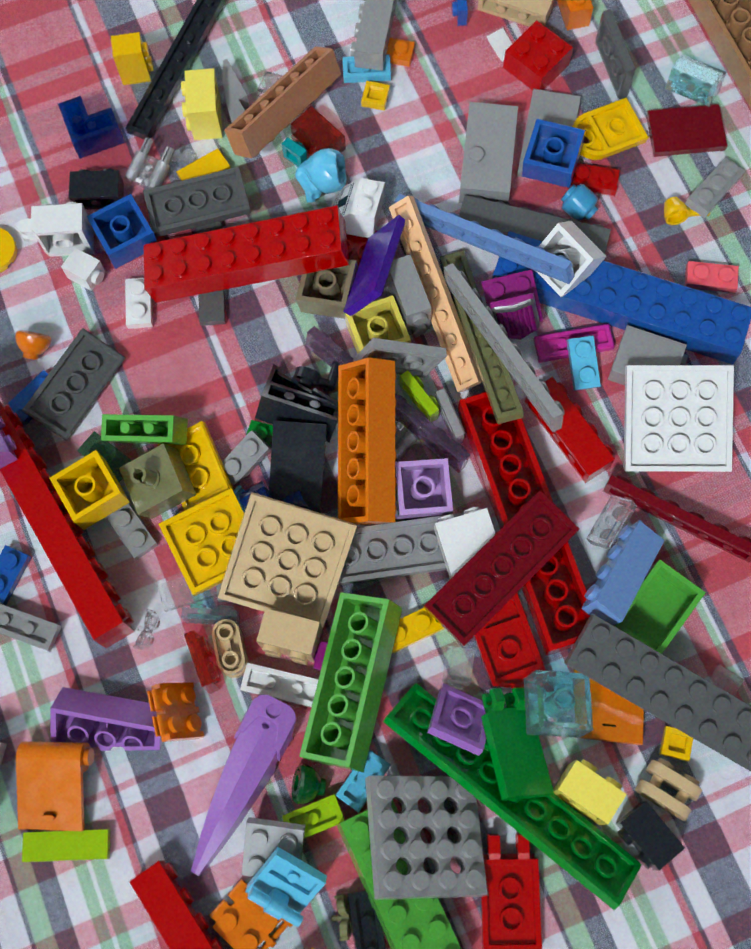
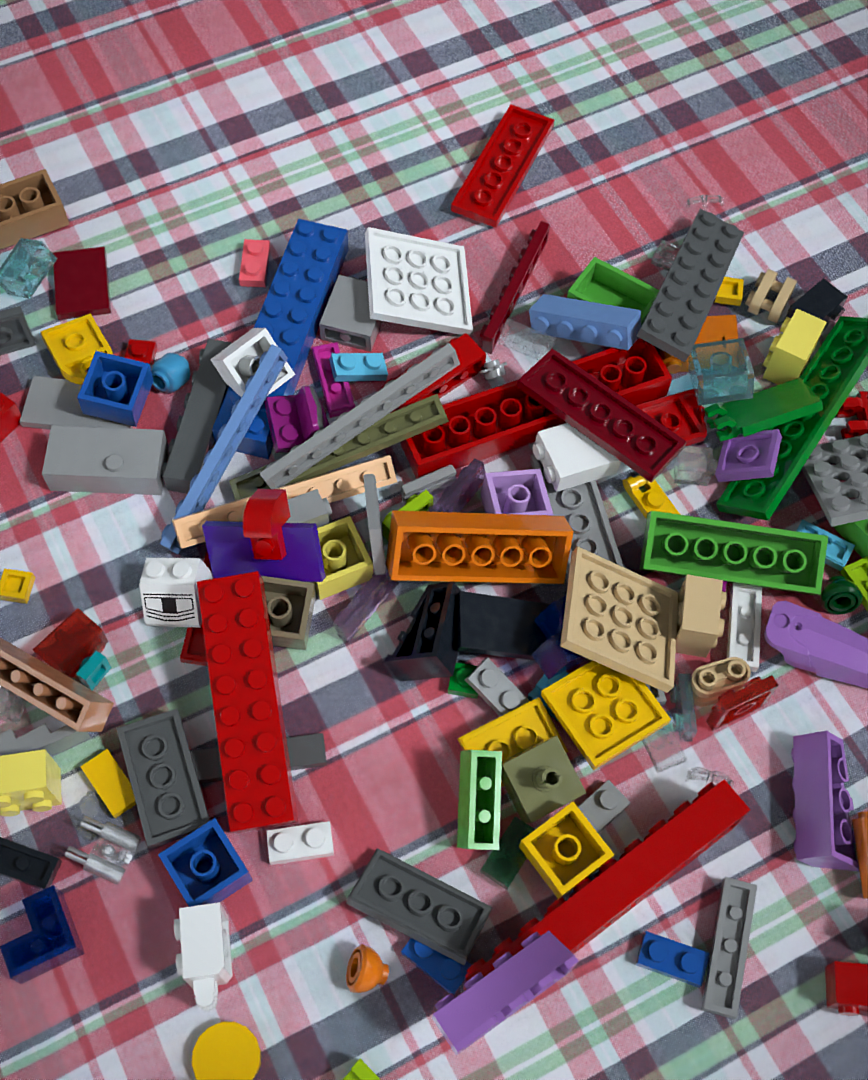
camera: 100 degrees left, 10 degrees down
white brick [61,247,105,291] -> none
black brick [68,169,124,210] -> none
orange plate [147,682,205,742] -> none
black plate [294,361,343,391] -> none
medium azure piece [295,148,347,203] -> none
yellow bar [664,197,711,225] -> none
light grey plate [685,157,745,218] -> none
none -> red brick [243,489,291,560]
none -> light grey plate [479,359,507,380]

